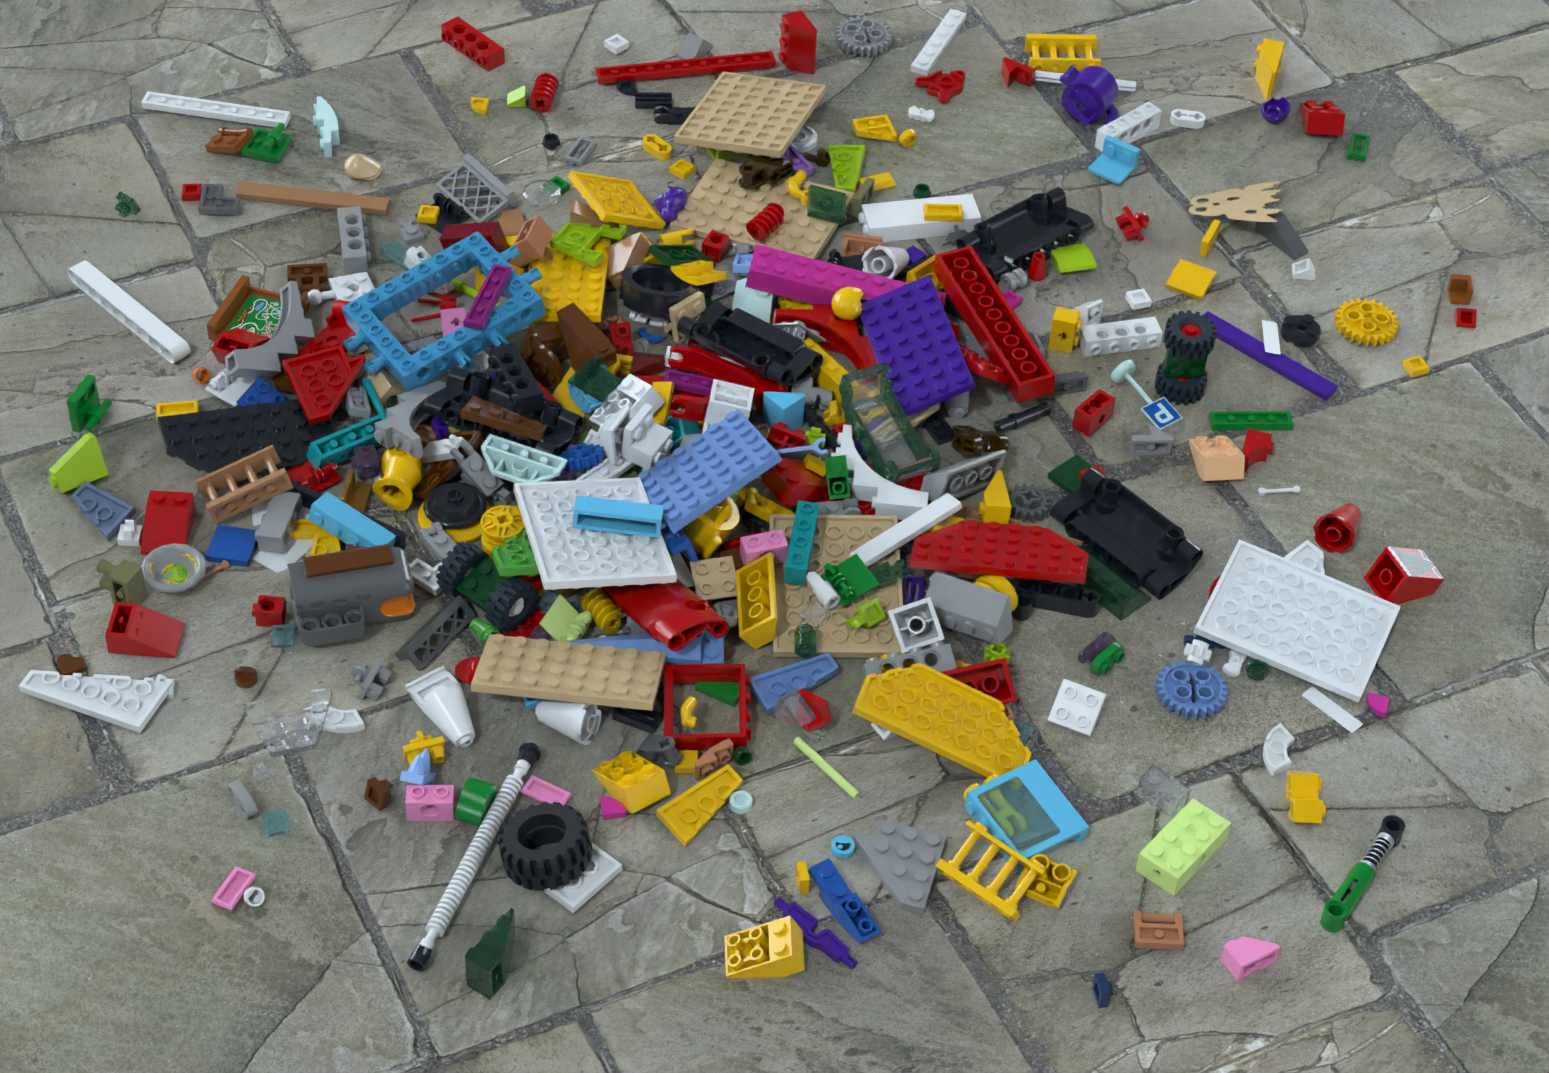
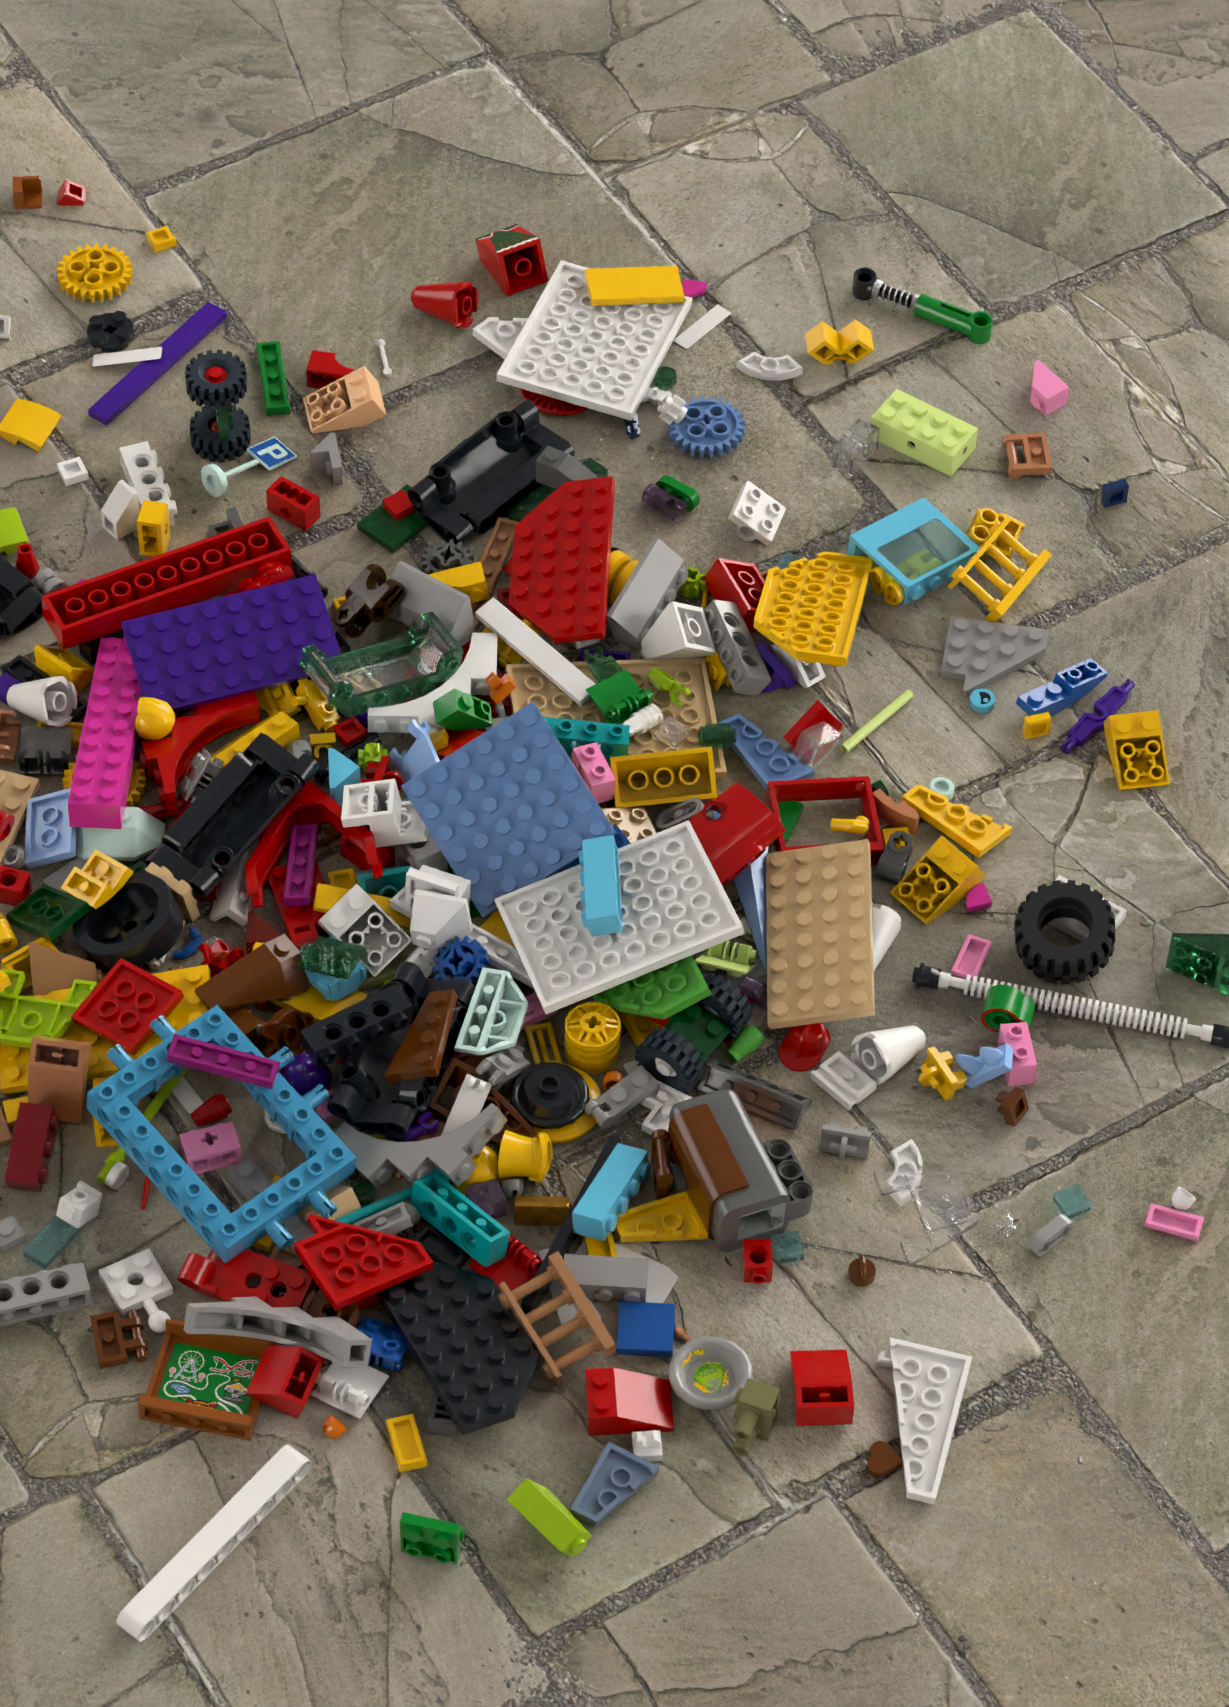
camera: 95 degrees left, 5 degrees up
none -> red plate [71,958,184,1056]
none -> orange tile [485,672,516,705]
none -> dark grey slope [536,446,599,489]
none -> yellow tile [585,265,684,306]

